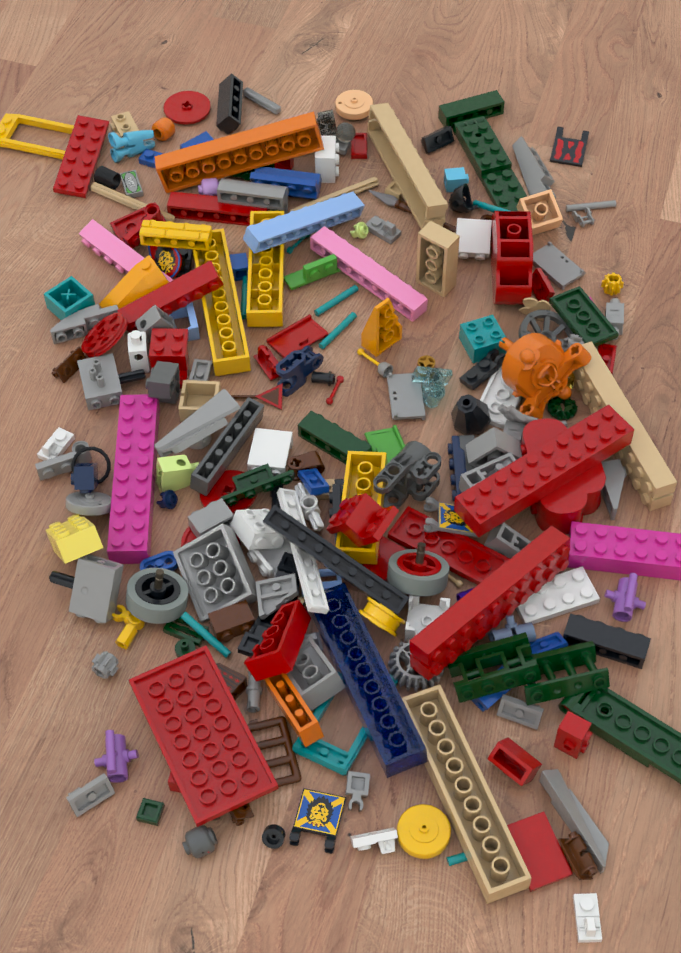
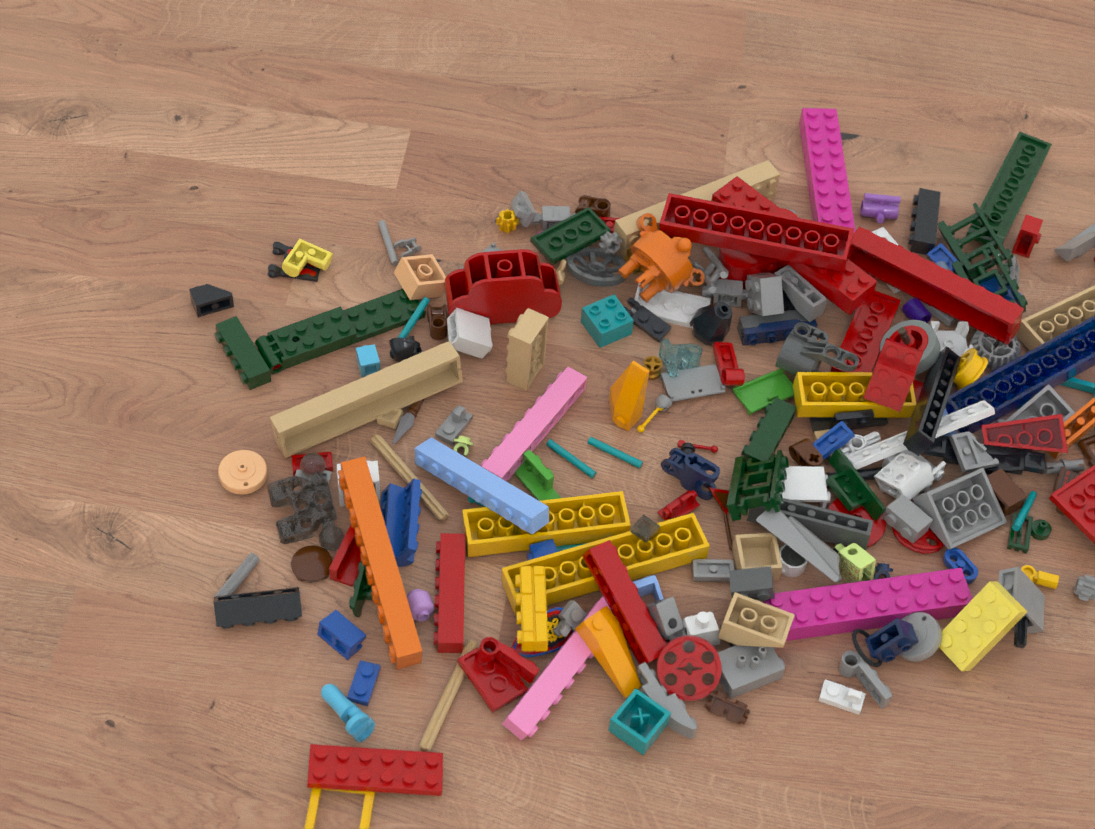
camera: 105 degrees left, 0 degrees up
black piece [94,166,121,190] -> none
tan brick [110,111,139,148] -> none
light grey tile [120,170,143,198] -> none
wheel [126,568,189,624] -> none
red bracket [149,328,189,389] -> none
orange head [152,117,175,141] -> none
red piece [163,91,211,125] -> none
light grey brick [217,178,289,213] -> none
red door [266,314,328,358] -> none
black hinge [421,125,454,154] -> none
flag [424,497,477,537] -> none
red brick [487,737,542,786] -> none
light grey wedge [512,136,556,198] -> none
none -> black slope [189,284,234,317]
none -> light yellow brick [282,239,333,277]
none -> light grey hinge [511,190,537,227]
none -> light grey plate [553,600,587,637]
none -> reddish brown piece [575,195,611,217]
none -> clear smoke plate [630,514,660,543]
none -> red brick [659,193,854,272]
none -> red plate [712,342,745,386]
none -> tan slope [718,592,795,648]
none -> dark green fence [727,450,789,521]

